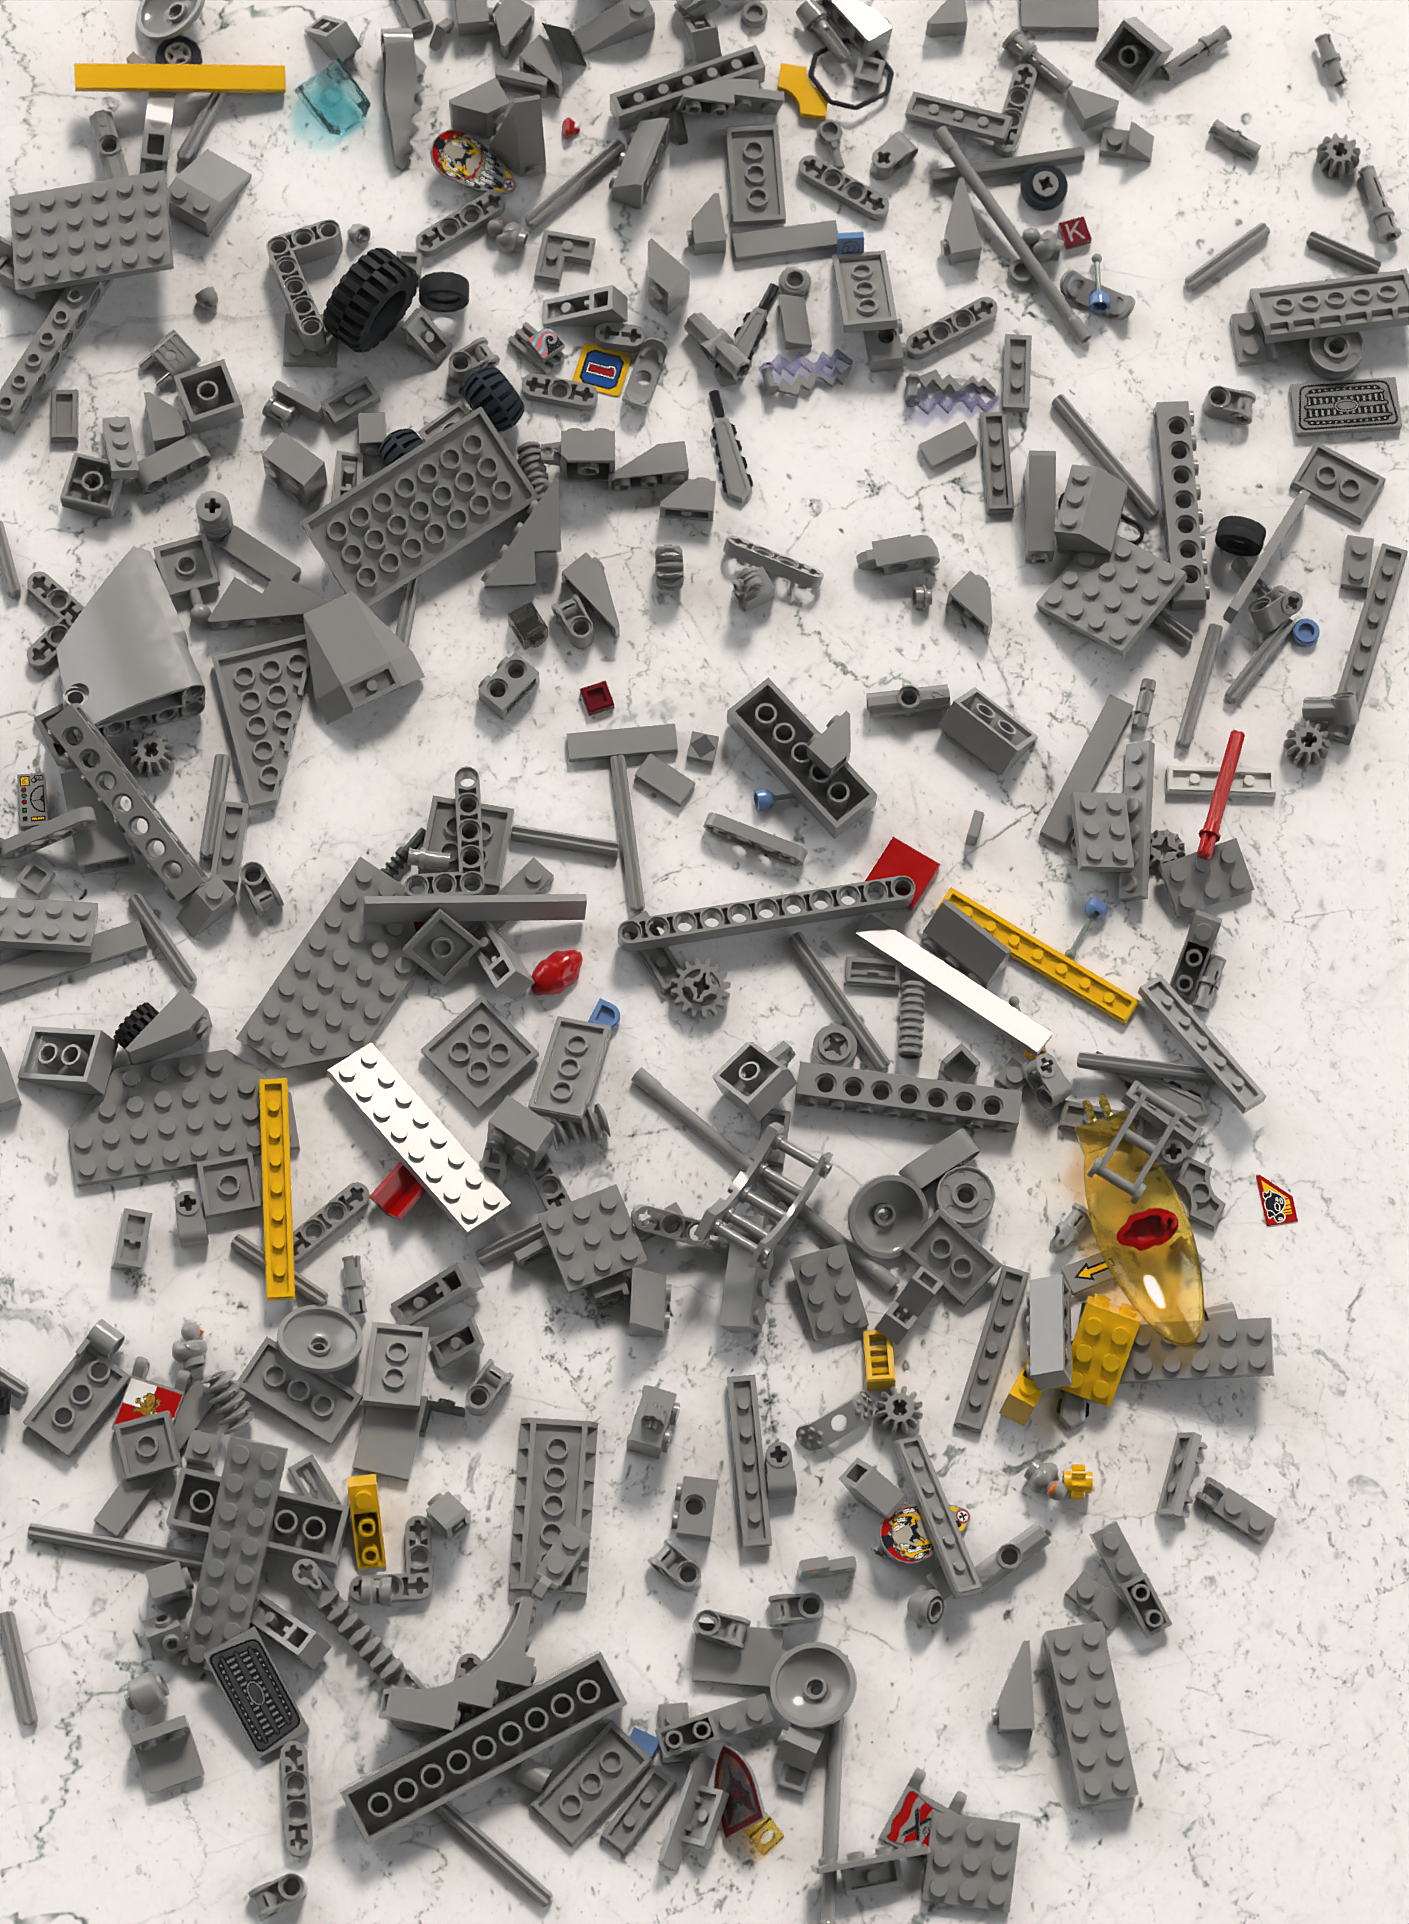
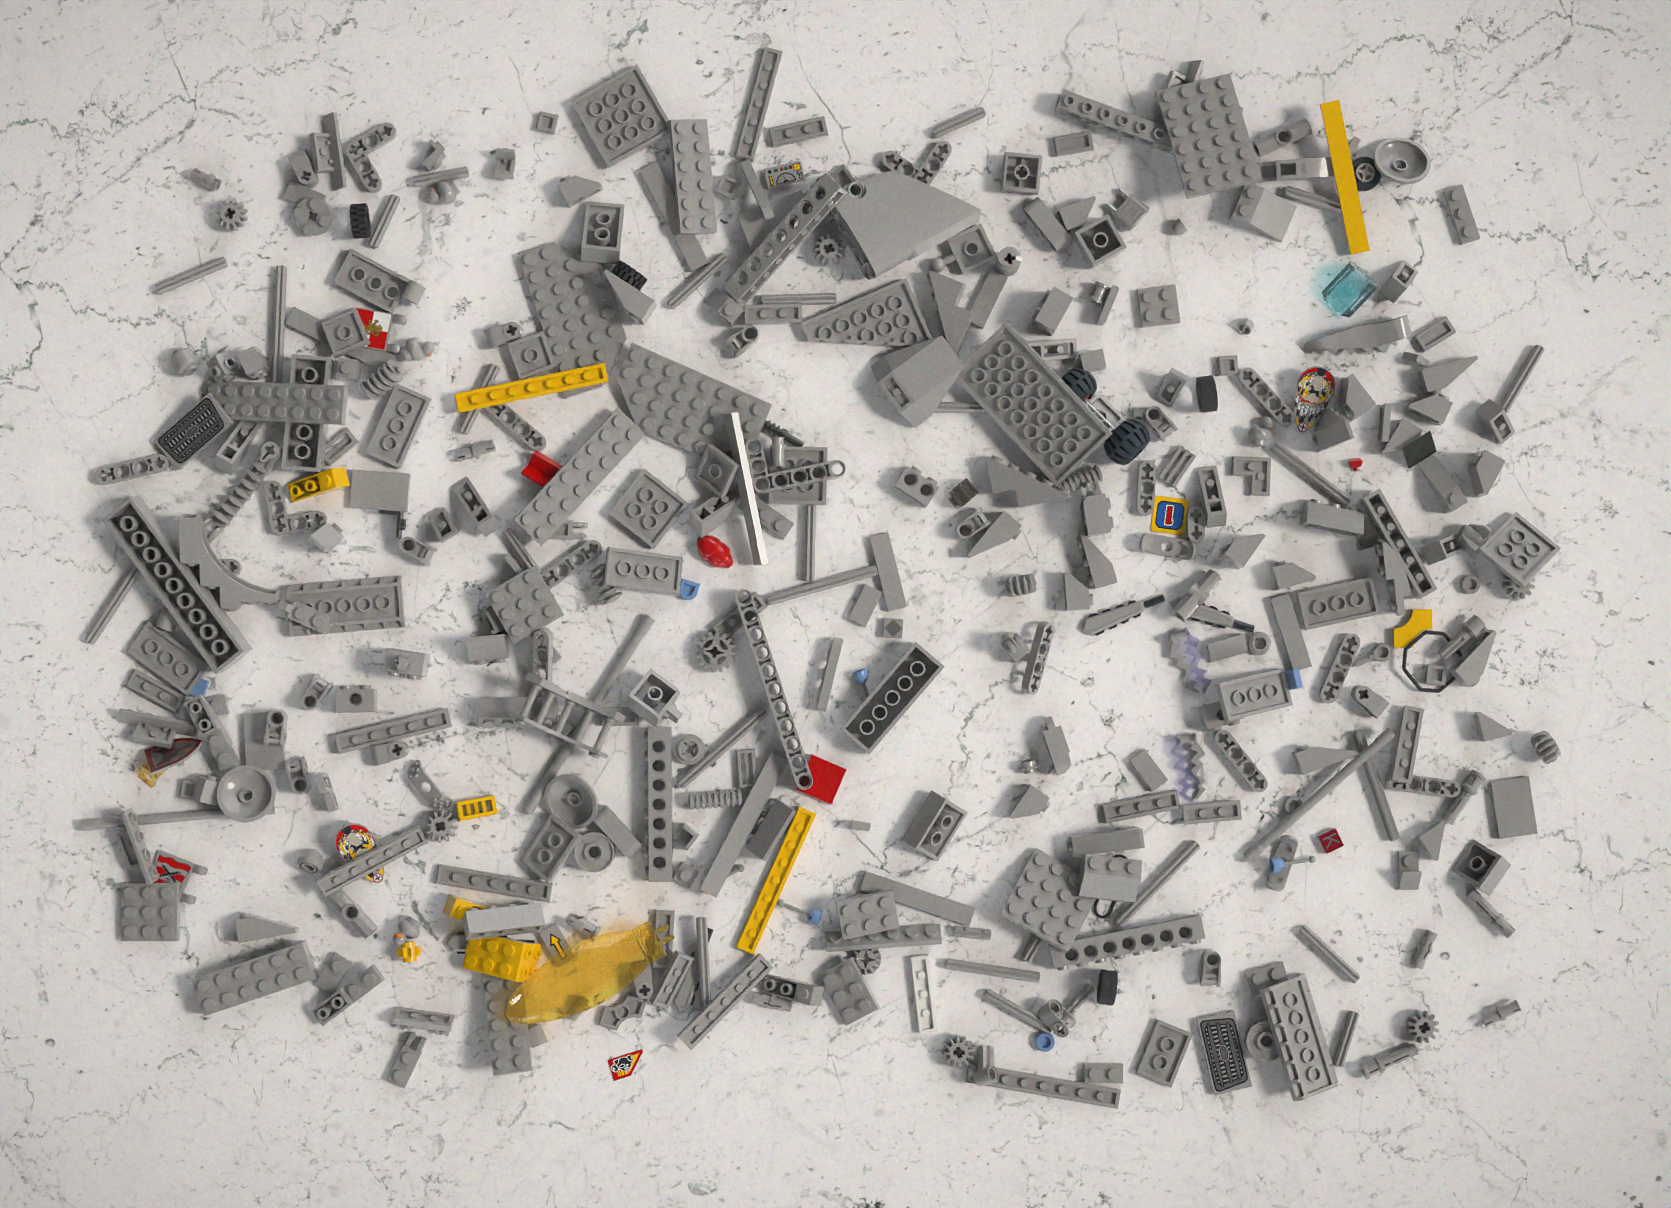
camera: 85 degrees right, 15 degrees up
light grey plate [102,417,139,479] -> none
light grey hinge [110,1208,152,1272] -> none
light grey bracket [128,1715,205,1794] -> none
light grey piece [248,1873,308,1920] -> none
light grey beam [266,219,343,351] -> none
light grey dish [277,1304,363,1373] -> none
light grey plate [321,376,381,427] -> none
black tyre [323,248,419,353] -> none
light grey wheel [361,1577,392,1607] -> none
light grey plate [363,1322,429,1410] -> none
light grey brick [487,1095,555,1170] -> none
tile [527,325,565,363] -> none
dark red tile [580,681,614,716] -> none
light grey plate [790,1243,869,1341] -> none
light grey slope [807,711,851,778] -> none
light grey slope [839,1457,907,1519] -> none
light grey piece [866,684,951,718] -> none
light grey brick [875,1266,944,1345] -> none
black wheel [1020,163,1068,211] -> none
light grey piece [1021,1053,1073,1110] -> none
light grey animal [1022,227,1064,262] -> none
light grey piece [1086,1085,1188,1204] -> none
red arm [1116,1208,1179,1251] -> none
red axle [1197,730,1245,860] -> none
light grey tile [1223,489,1311,624] -> none

